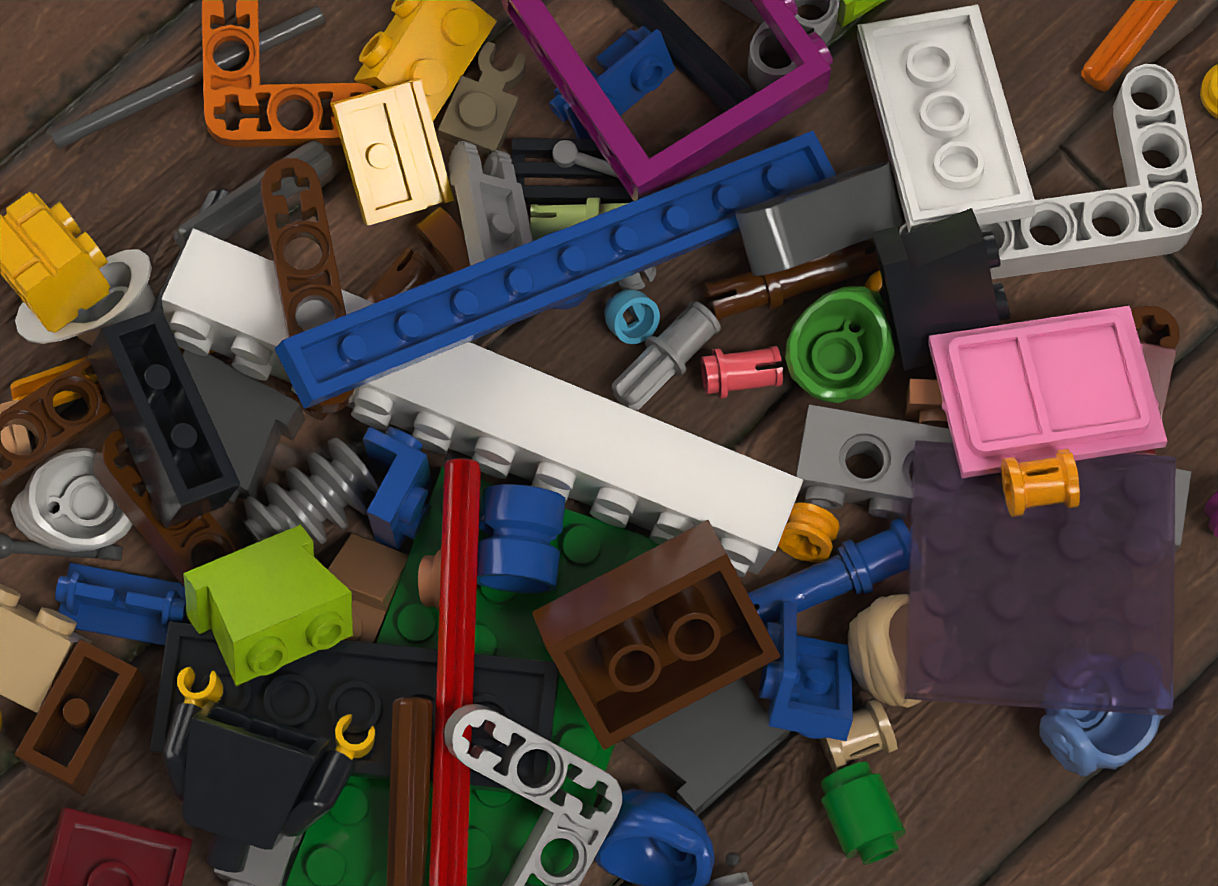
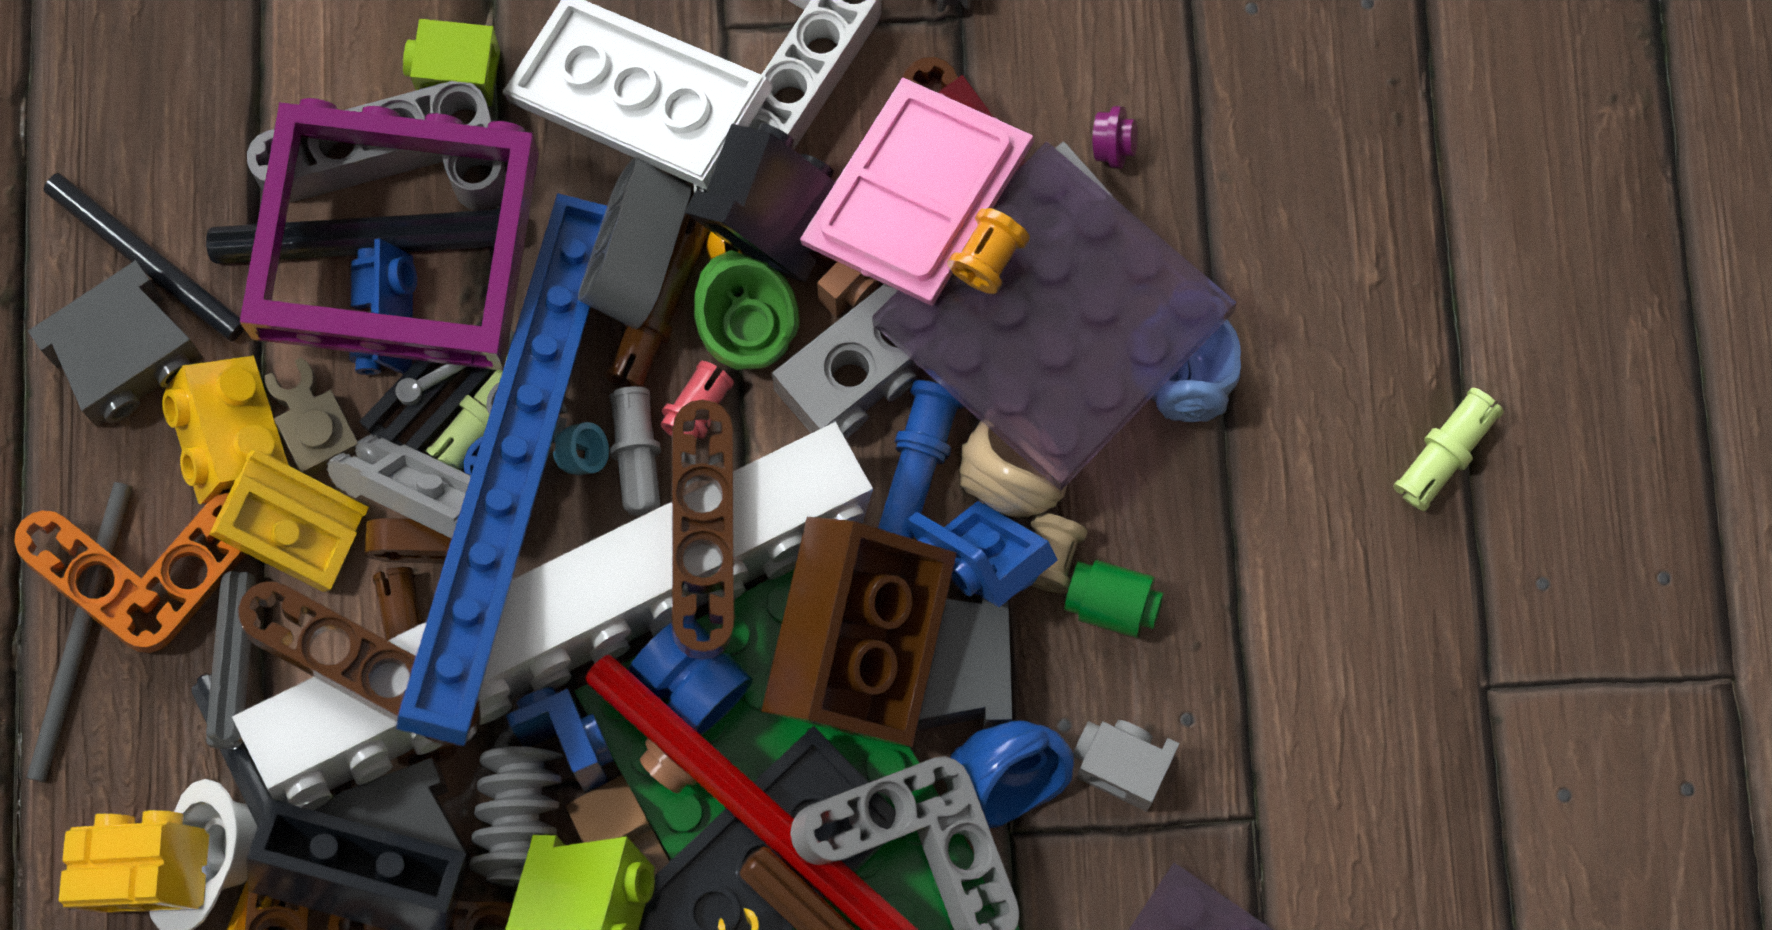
camera: 50 degrees left, 0 degrees up
light orange bush [778,502,840,563] -> none
none -> reddish brown beam [672,399,734,660]

